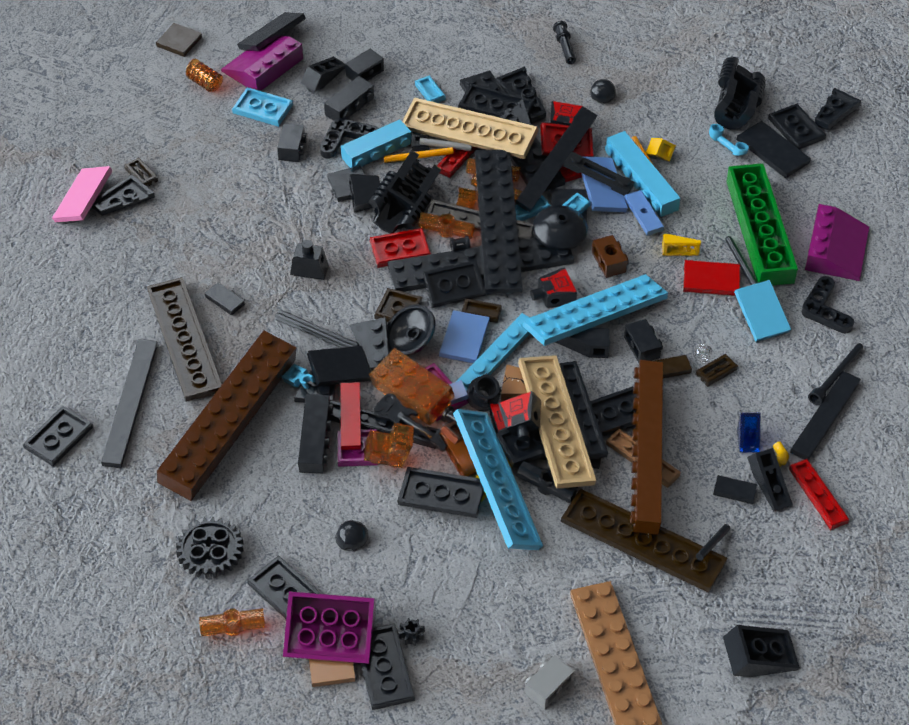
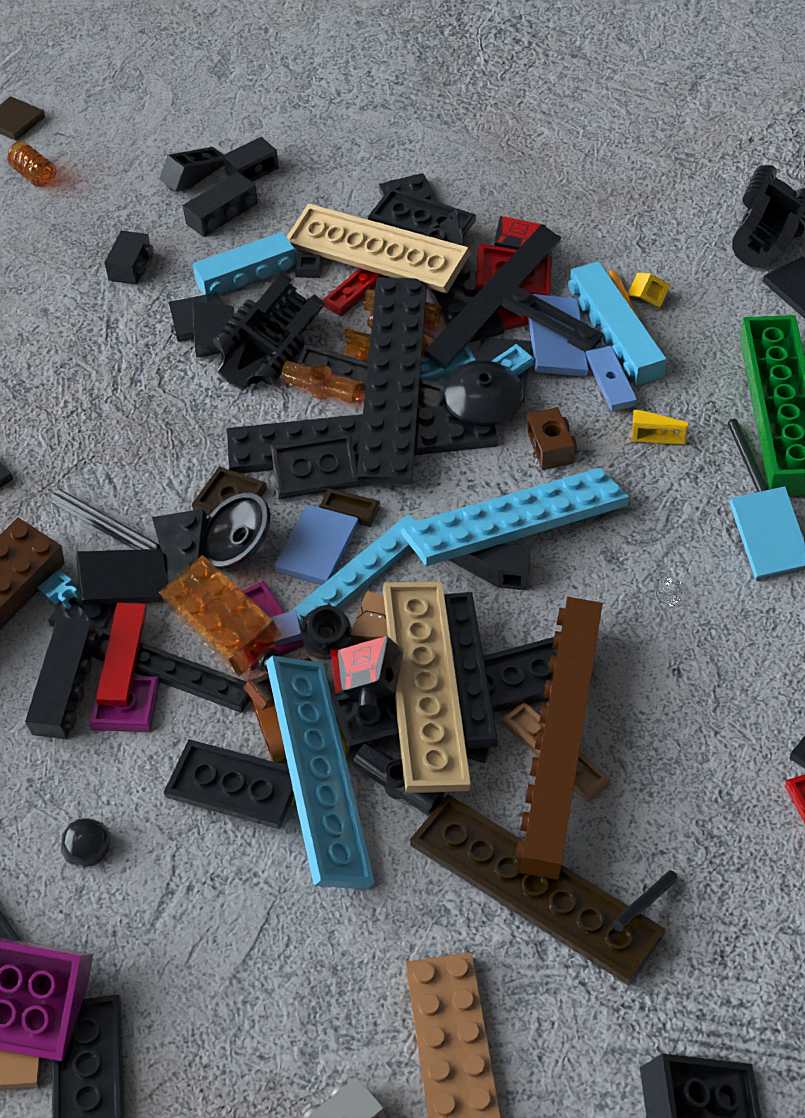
camera: 10 degrees right, 0 degrees up
magenta slope [221,36,303,91] -> none
medium azure tile [232,87,293,127] -> none
black tile [237,12,306,51] -> none
black torso [290,240,329,280] -> none
black beam [320,118,379,159] -> none
clear orange brick [364,423,414,468] -> none
red tile [370,228,431,268] -> none
black piece [374,393,446,452] -> none
light orange bar [384,147,454,163] -> none
black gear [399,618,425,646] -> none
medium azure tile [415,75,446,103] -> none
light grey bar [419,138,472,151] -> none
black bush [450,235,471,252] -> none
black wing [496,66,546,124] -> none
black torso [530,267,577,308] -> none
black pin [553,21,576,64] -> none
black hair [590,79,616,104] -> none
black brick [624,319,663,363] -> none
dark brown tile [654,355,692,379] -> none
red tile [683,260,740,296] -> none
dark brown tile [695,353,738,387] -> none
medium azure bar [709,124,749,156] -> none
black tile [713,475,757,504] -> none
clear blue slope [737,412,761,452] -> none
black slope [747,448,793,511] -> none
yellow arm [773,441,789,467] -> none

